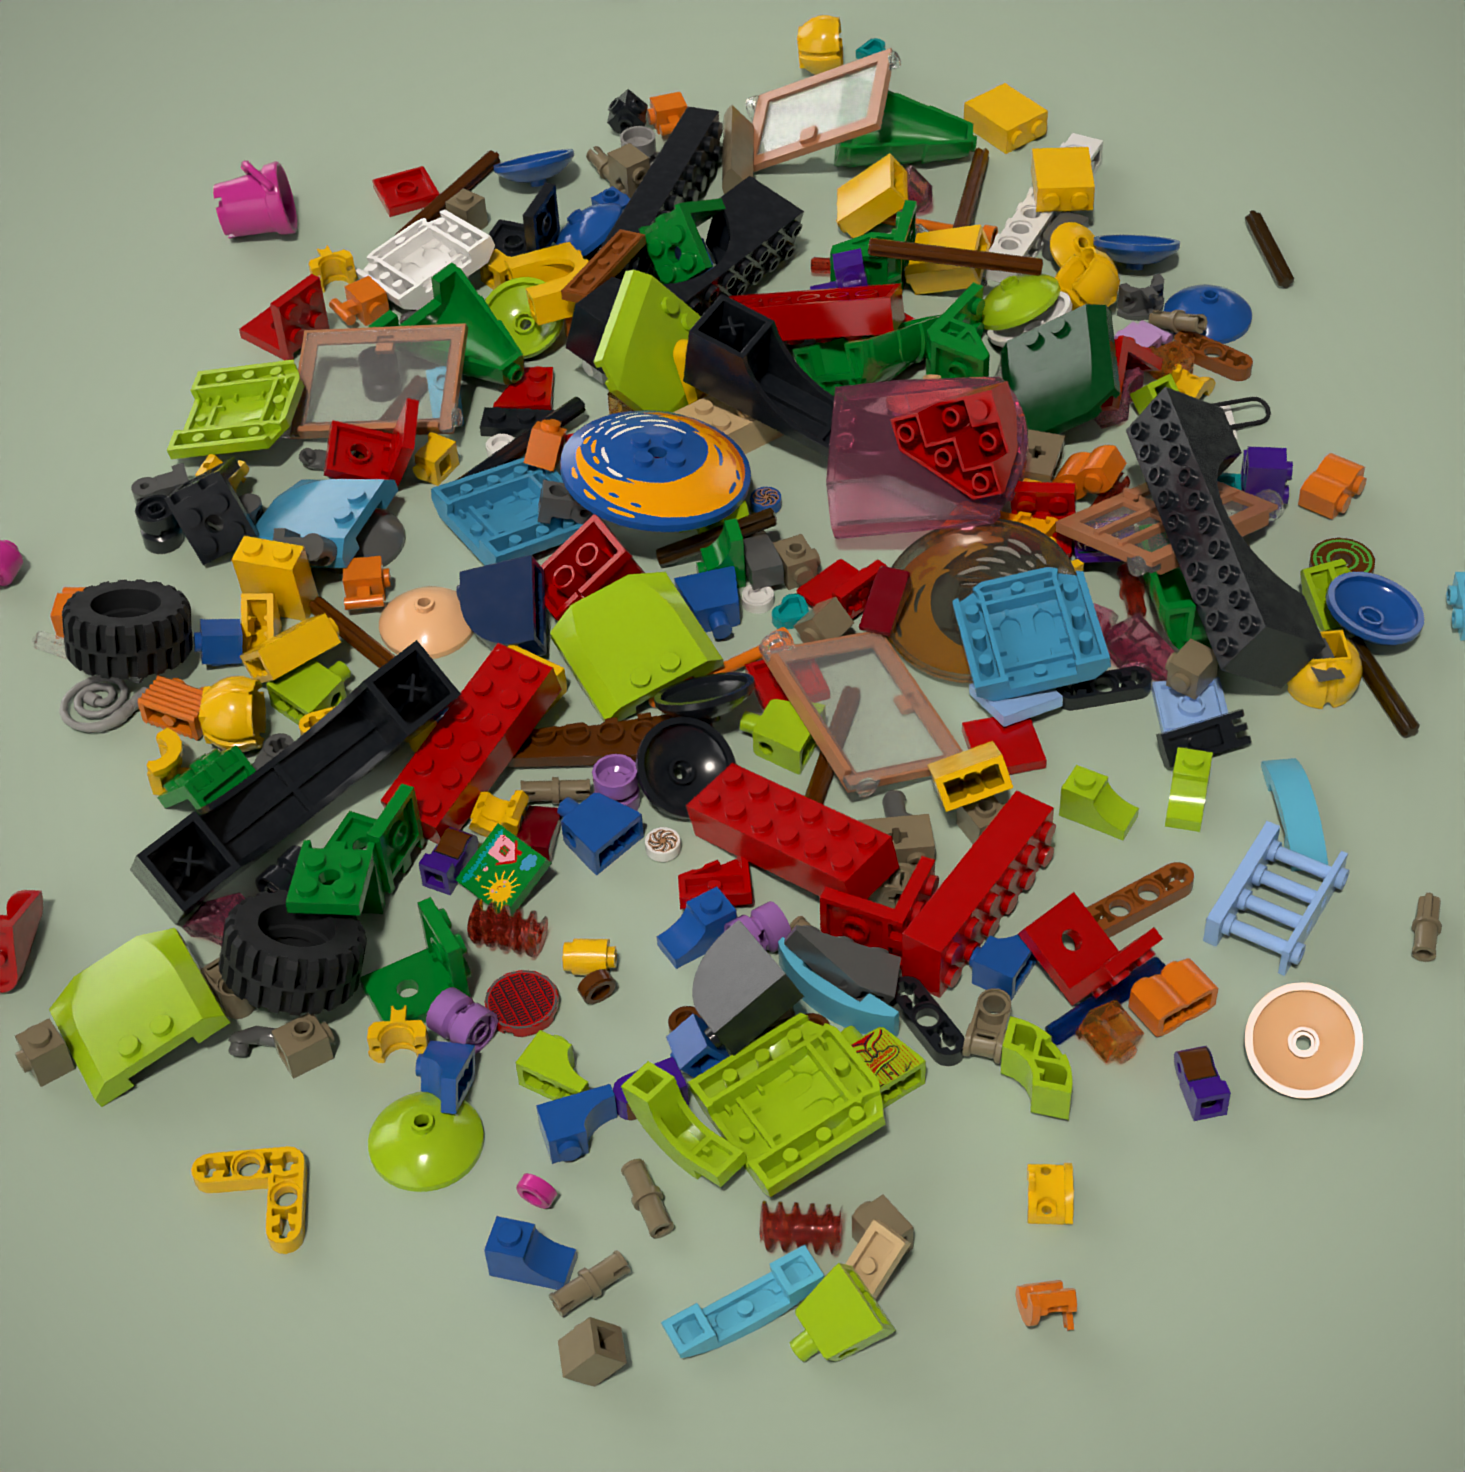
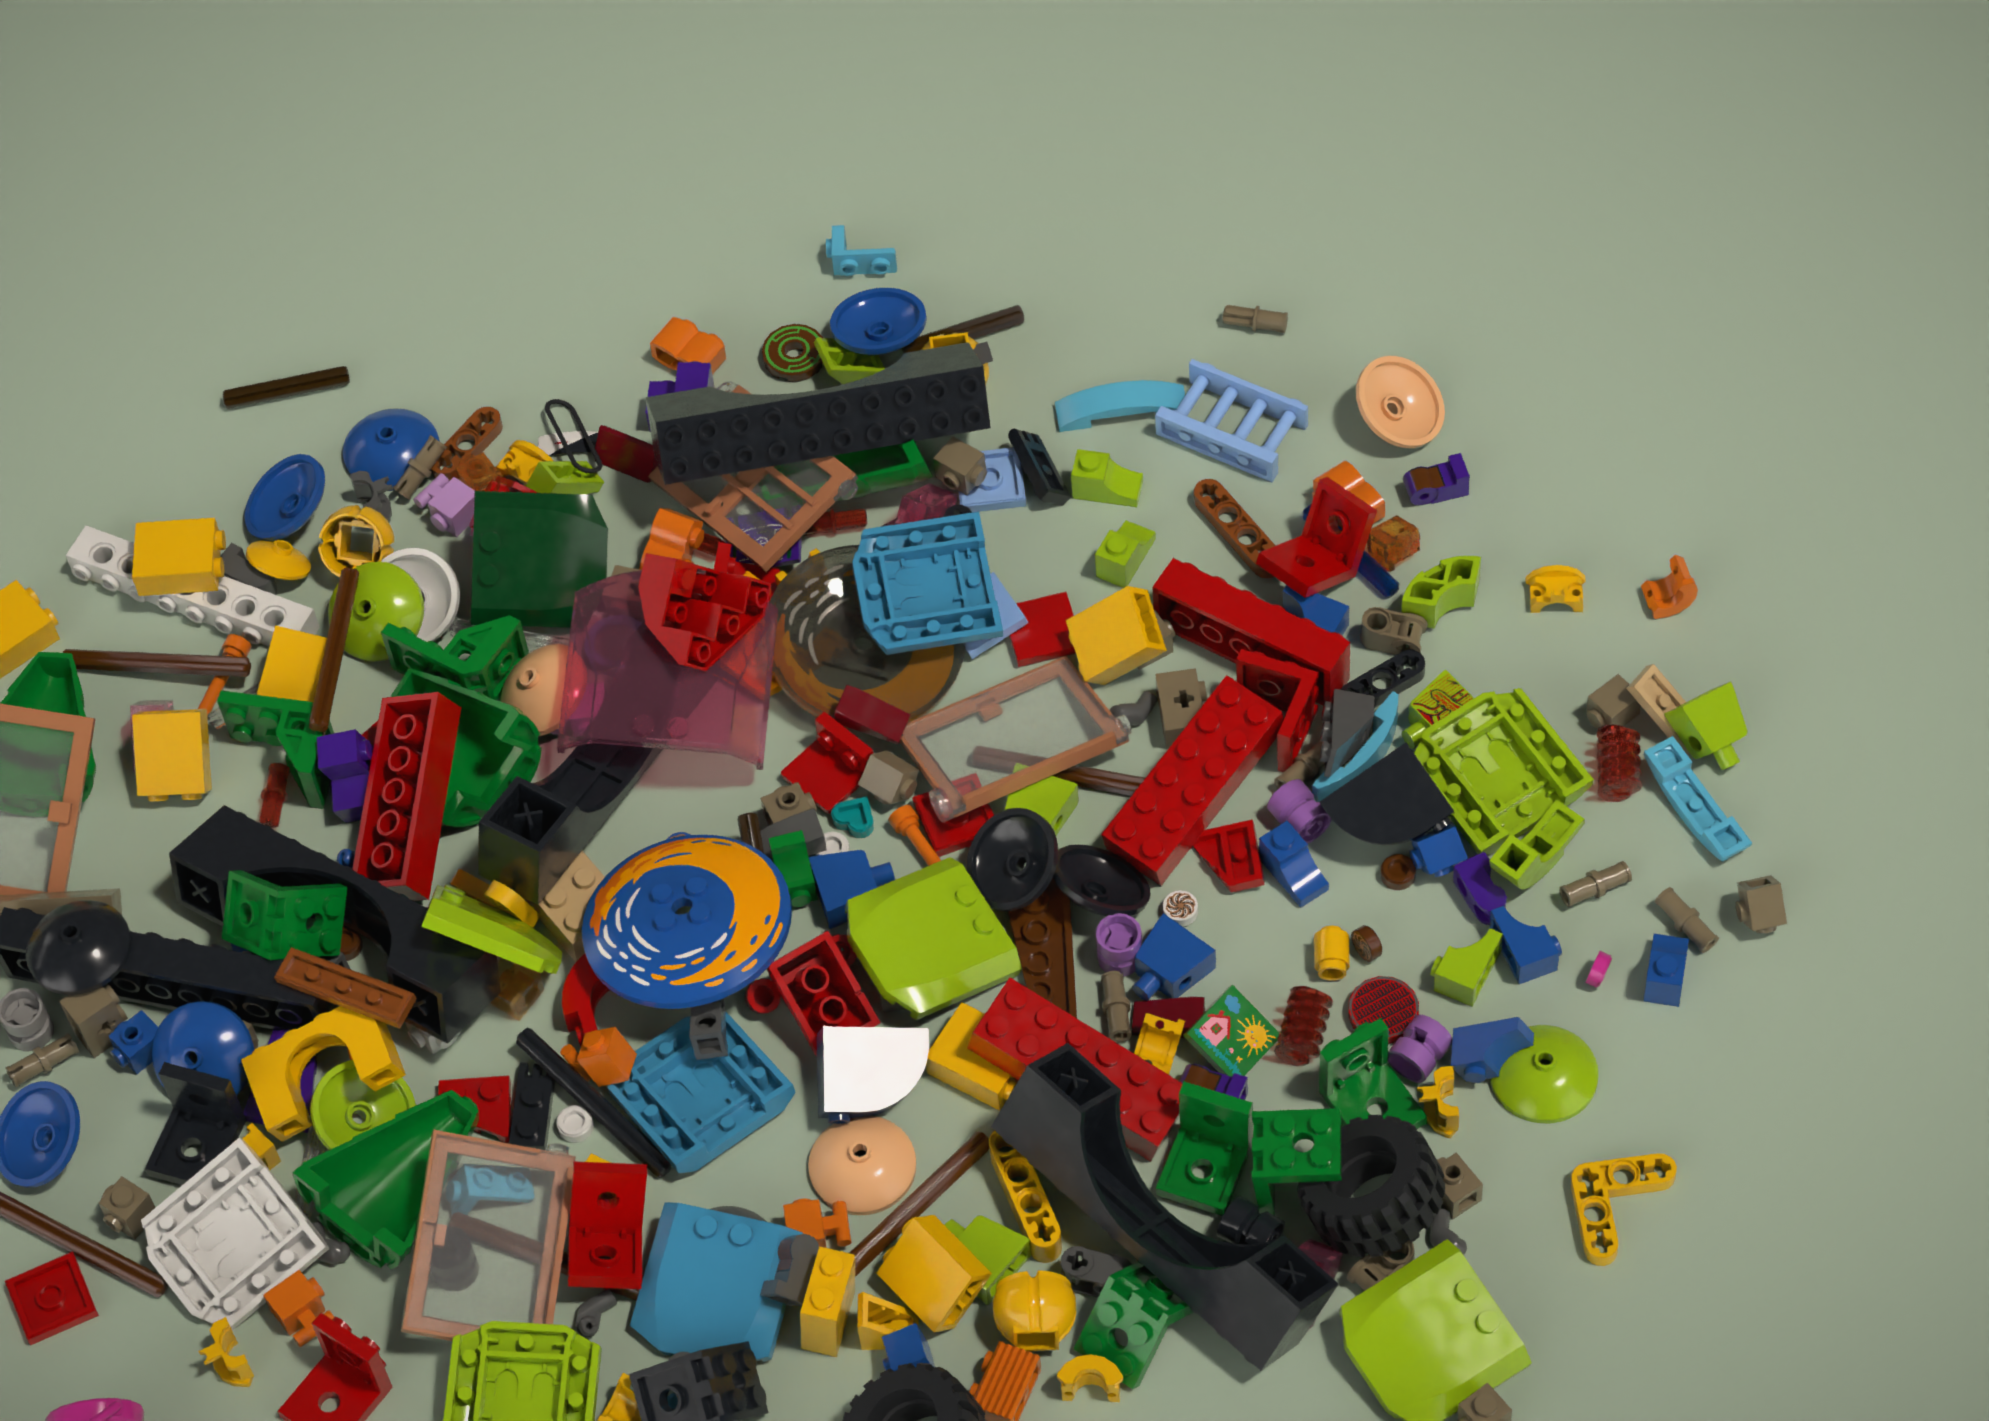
camera: 90 degrees left, 10 degrees up
none -> black dish [26,900,132,995]

